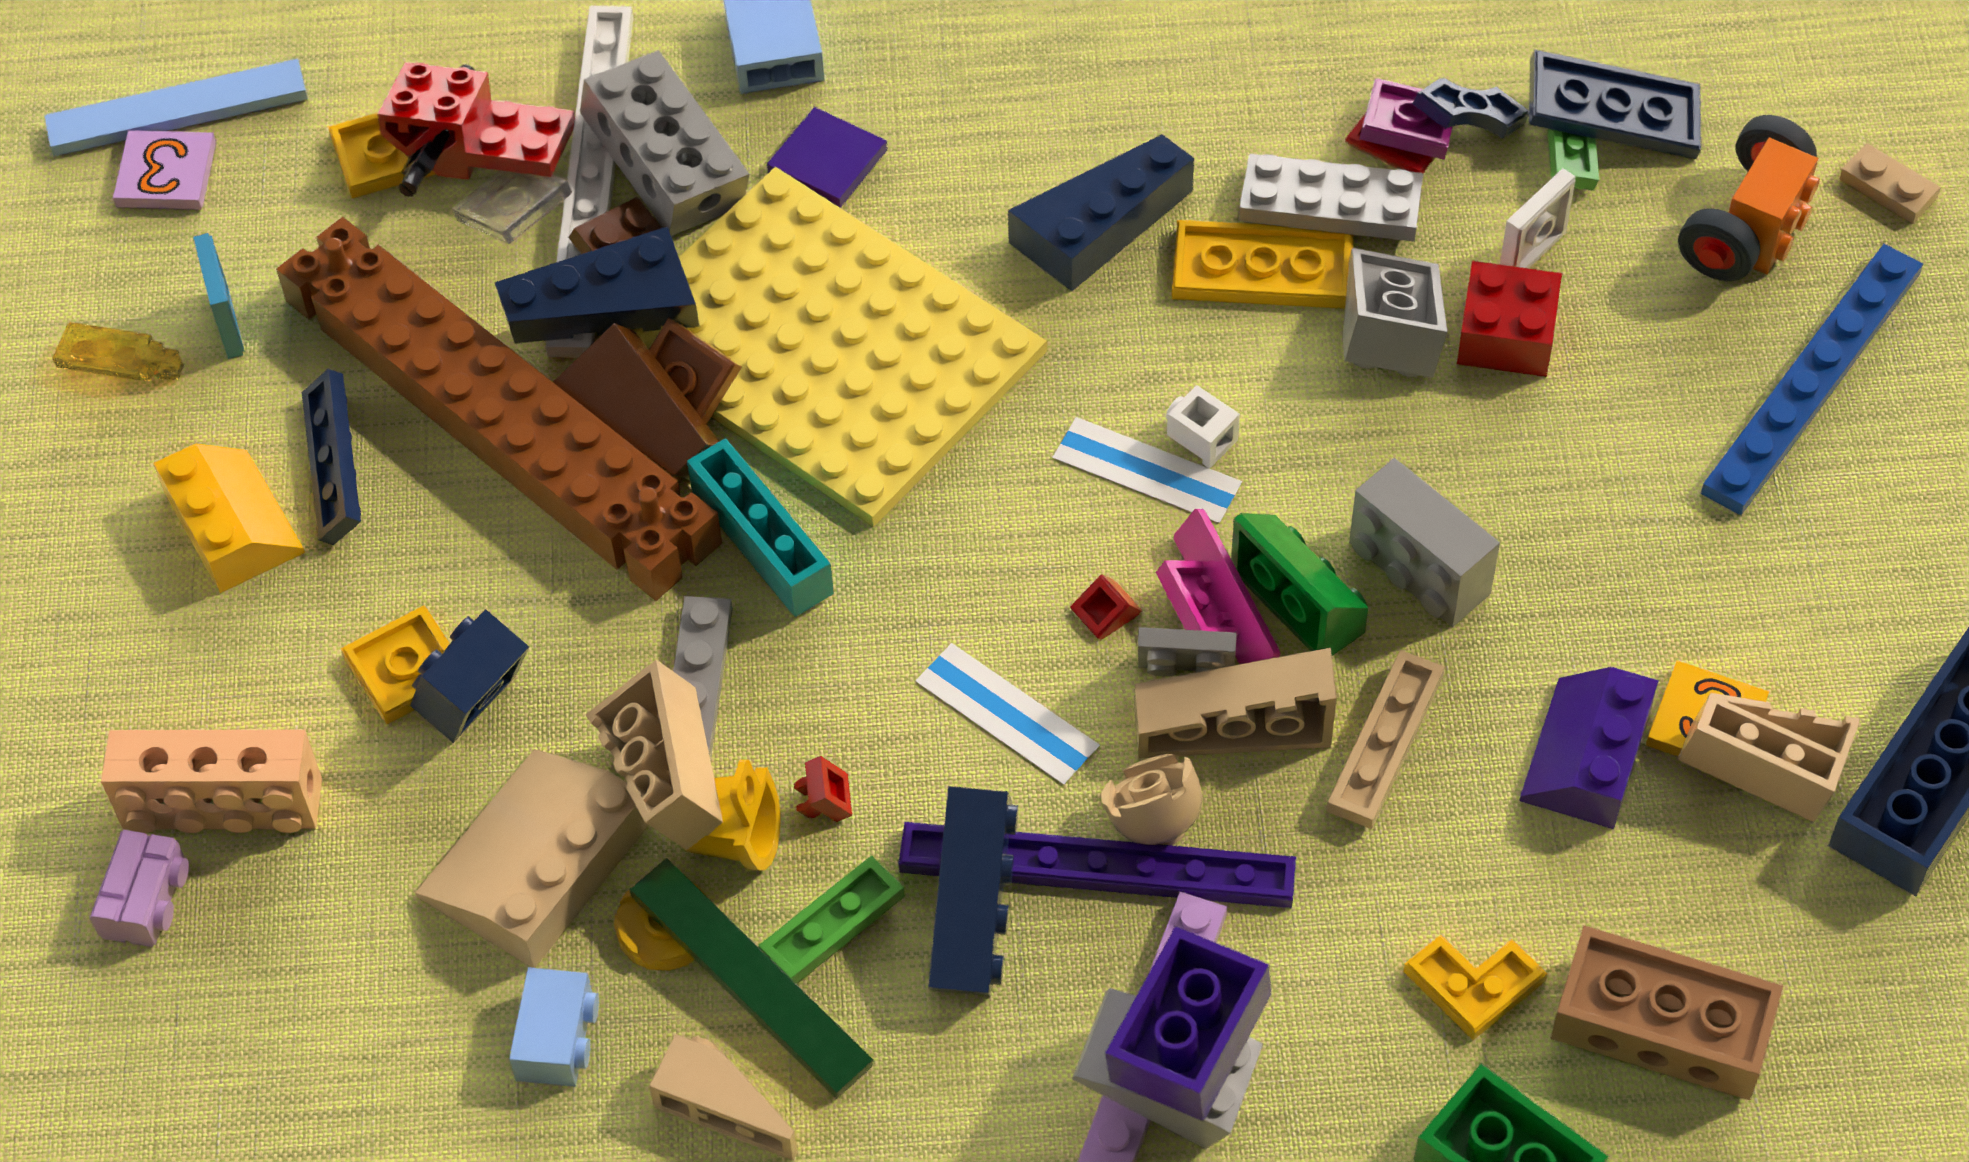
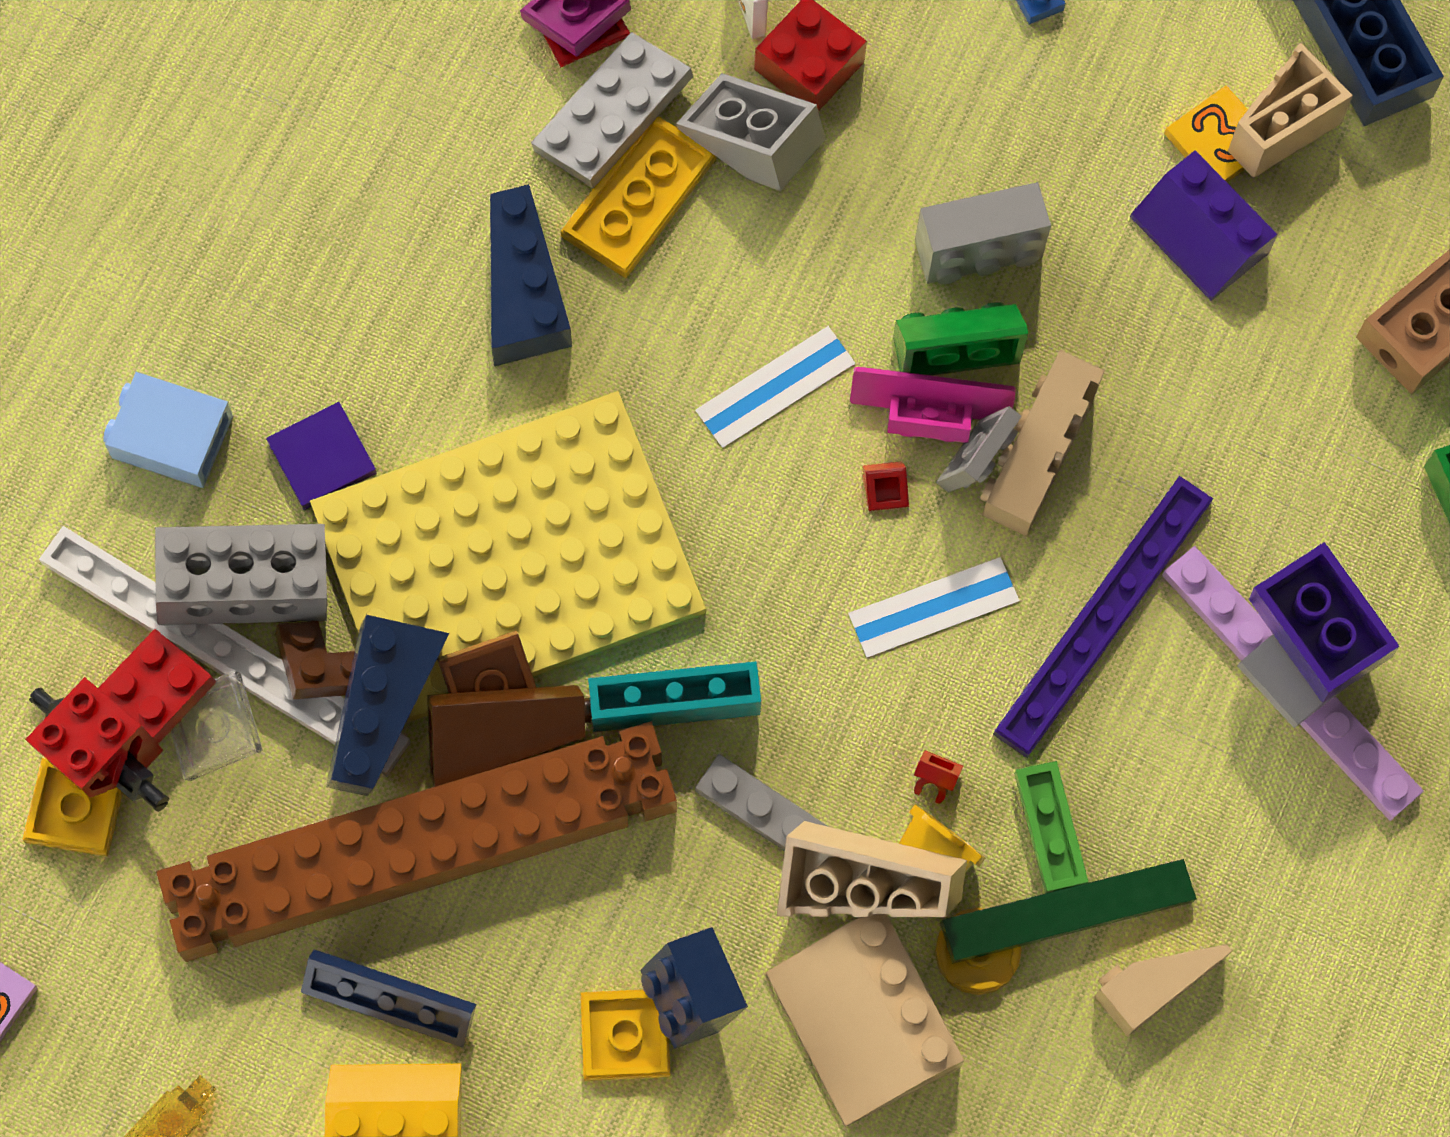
camera: 65 degrees left, 15 degrees up
dark azure tile [193,233,245,359] -> none
light blue brick [509,967,599,1087] -> none
dark blue wedge [928,786,1019,996] -> none
tan cylinder [1101,754,1203,845] -> none
white brick [1166,385,1240,469] -> none
tan plate [1326,650,1445,829] -> none
yellow tile [1403,935,1548,1041] -> none

